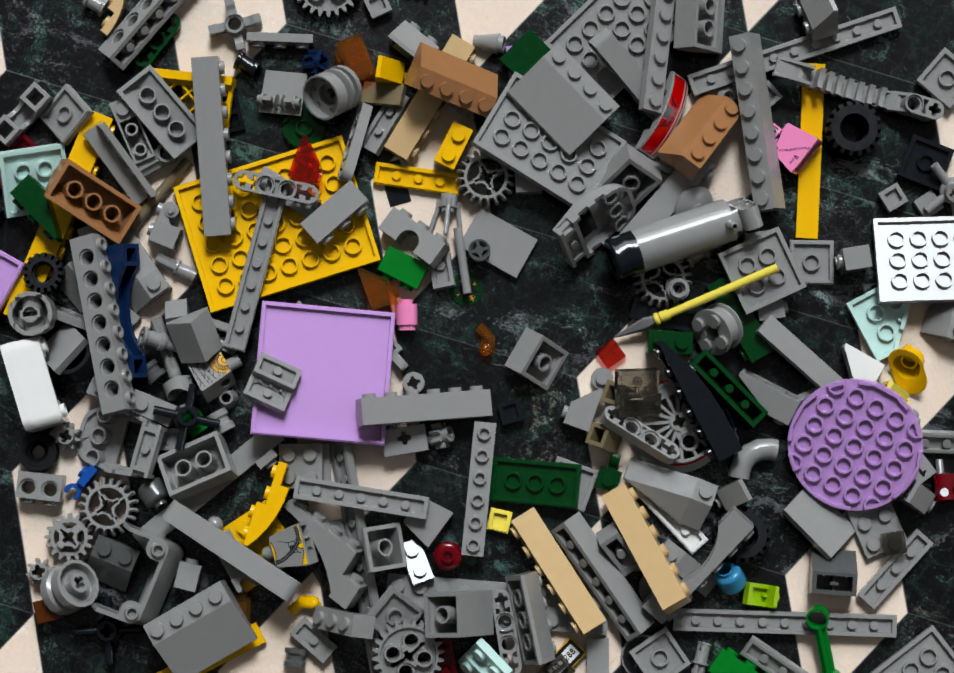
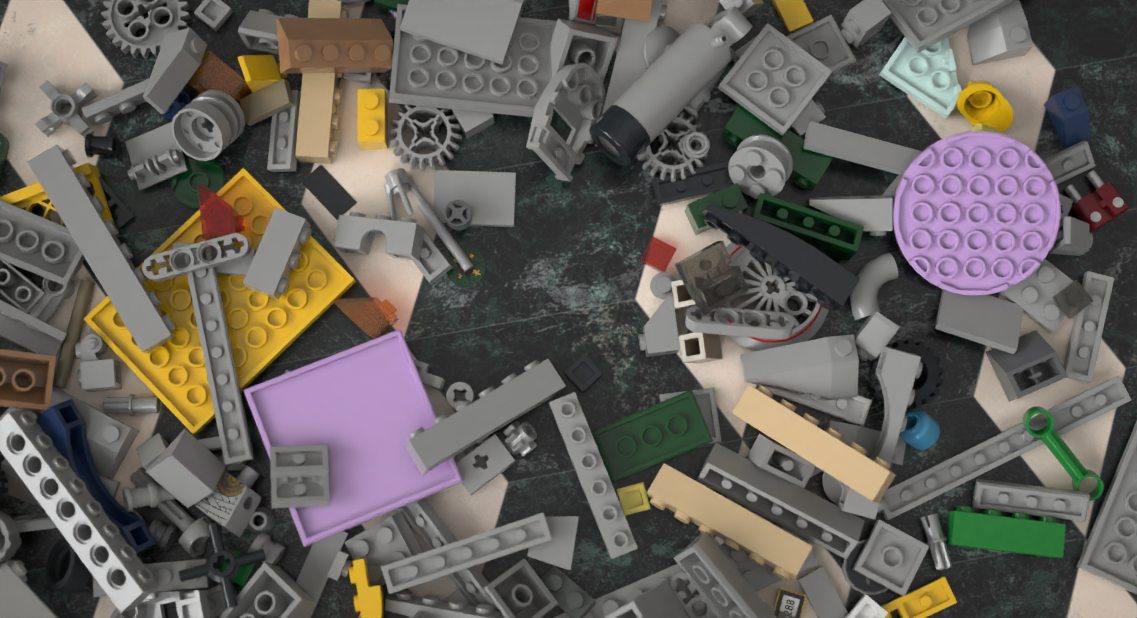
camera: 30 degrees left, 5 degrees down
light grey tile [45,323,89,375] -> none
light grey beam [337,102,373,183] -> none
yellow tile [373,162,463,197] -> none
green brick [377,246,429,292] -> none
bright pink brick [395,299,418,330] -> none
dark red head [434,541,462,571] -> none
clear orange arm [475,323,496,356] -> none
light grey slope [504,327,569,391] -> none
dark green plate [594,453,622,491] -> none
light yellow piece [615,264,779,338] -> none
lime bracket [742,582,780,609] -> none
white slope [841,343,885,382] -> none
none -> light grey slope [143,27,207,114]

